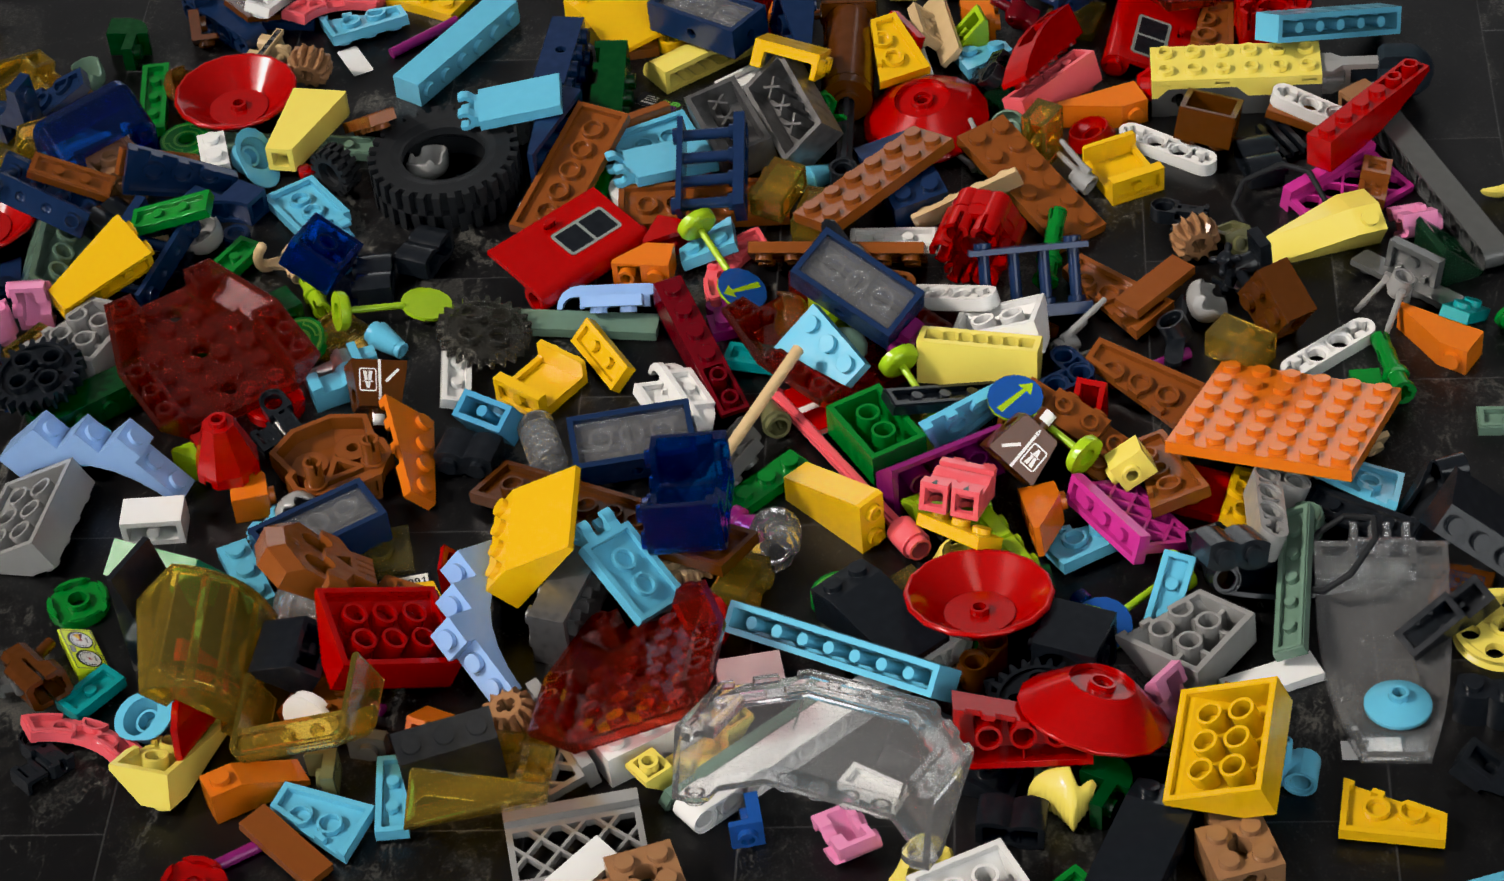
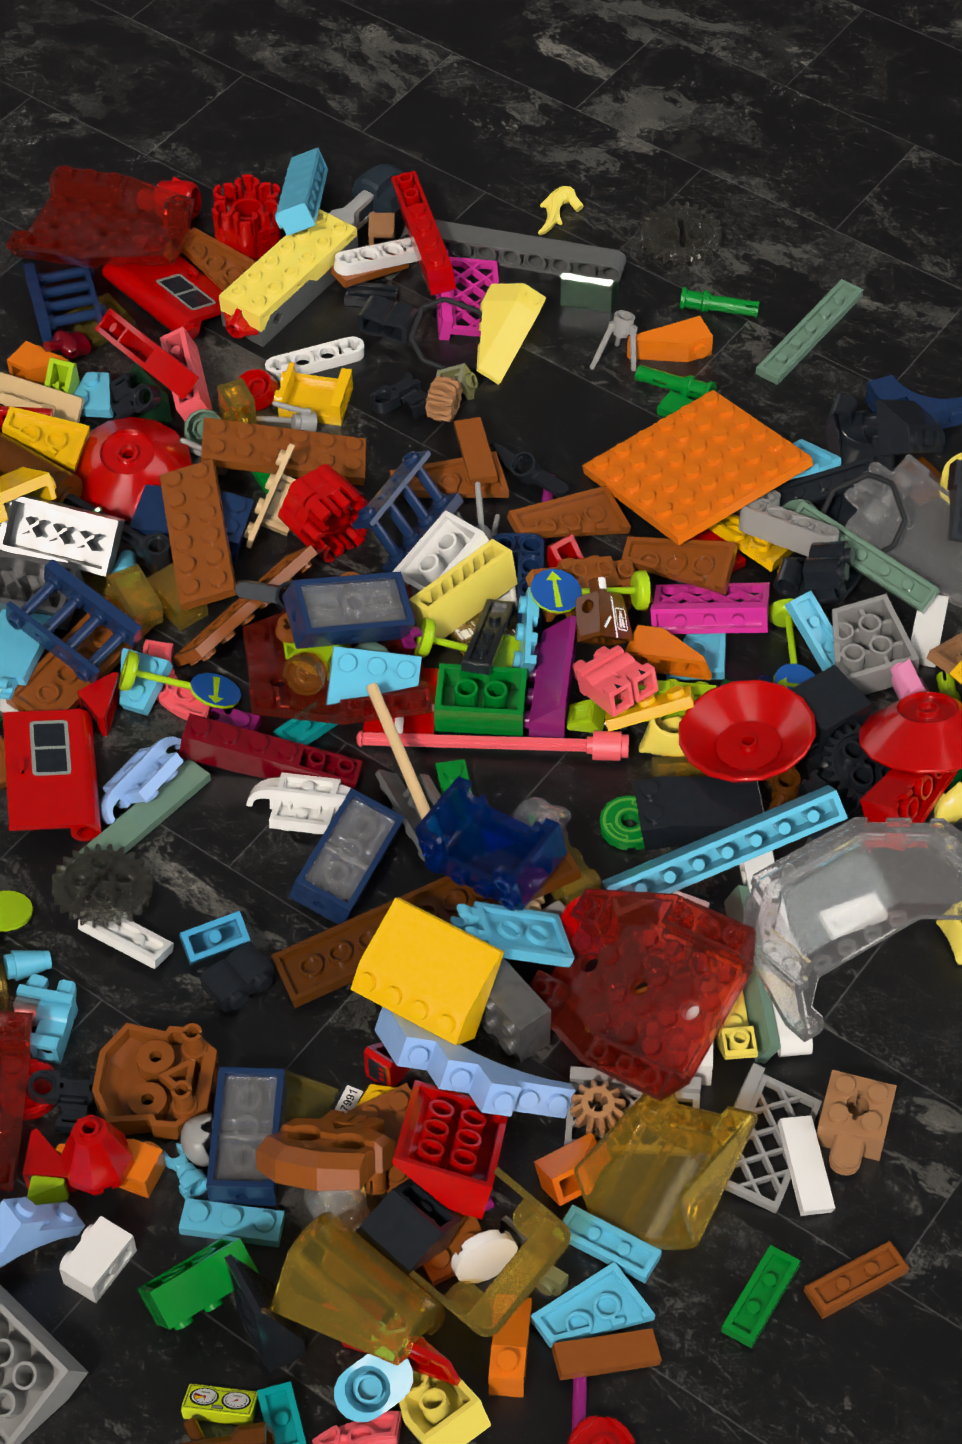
camera: 60 degrees left, 10 degrees up
green tile [46,577,111,629] -> none
reddish brown torso [344,358,407,430] -> none
orange wing [378,394,436,511] -> none
black slope [390,705,509,807] -> none
yellow panel [493,339,588,423] -> none
clear piece [517,410,568,473] -> none
yellow plate [570,318,636,393] -> none
orange slope [611,242,677,284] -> none
blue bracket [728,791,766,849] -> none
olive cone [760,399,792,439] -> none
yellow slope [783,461,886,554] -> none
bright pink cylinder [811,801,883,865] -> none
white tile [850,227,937,253] -> none
white beam [916,284,1001,312] -> none
green pin [1032,206,1067,289] -> none
orange slope [1057,81,1148,129] -> none
light yellow brick [1104,435,1158,492] -> none
reddish brown piece [1173,88,1244,151] -> none
light grey hair [1186,279,1228,323] -> none
clear yellow brick [1205,312,1277,367] -> none
black piece [1209,226,1273,296] -> none
reddish brown piece [1237,257,1317,344] -> none
white beam [1280,317,1376,375] -> none
dark grey bracket [1350,235,1464,310] -> none
dark orange slope [1357,154,1393,210] -> none
bright pink cylinder [1386,202,1443,239] -> none
teal plate [1439,296,1491,325] -> none

